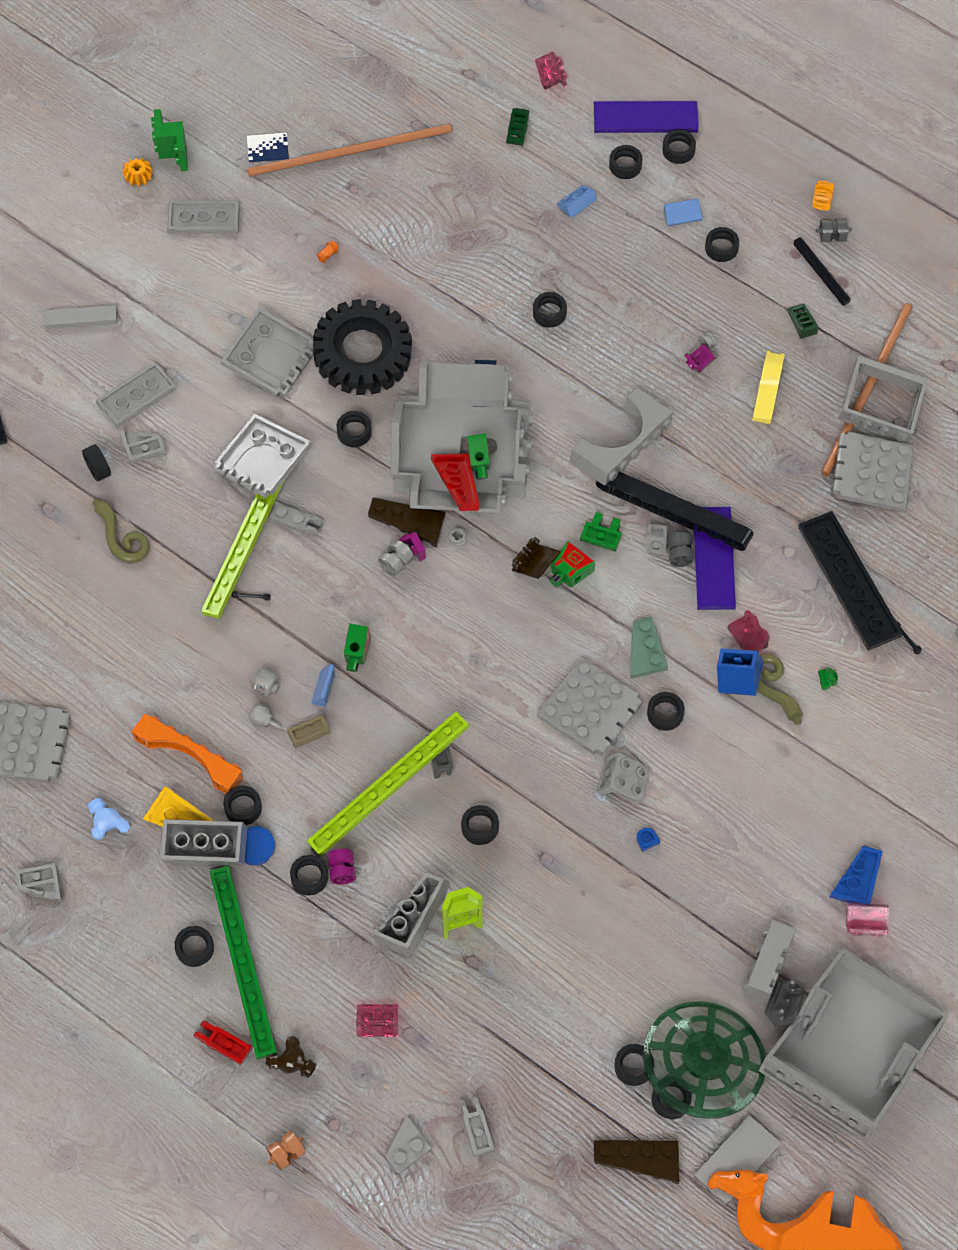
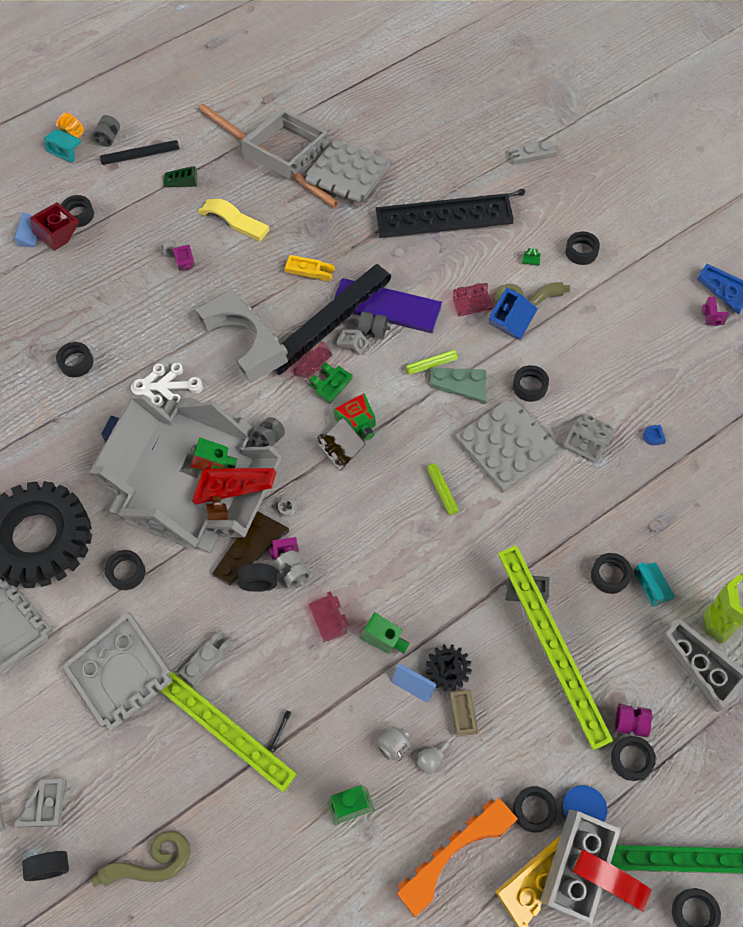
camera: 70 degrees left, 0 degrees up
none -> dark red slope [30,202,79,251]
none -> teal panel [44,129,81,163]
none -> white plant [131,363,203,407]
none -> reddish brown tile [205,496,228,520]
none -> black tyre [238,563,277,592]
none -> dark grey wheel [249,417,285,447]
none -> yellow hinge [284,255,335,282]
none -> clear pink bracket [293,341,332,379]
none -> clear pink bracket [309,591,349,643]
none -> green torso [328,785,375,825]
none -> lime axle [406,350,458,375]
none -> black gear [426,644,472,691]
none -> lime axle [427,463,459,515]
none -> black tyre [565,231,600,265]
none -> red slope [573,849,652,912]
none -> teal panel [633,562,675,607]
none -> magenta bracket [702,297,729,326]

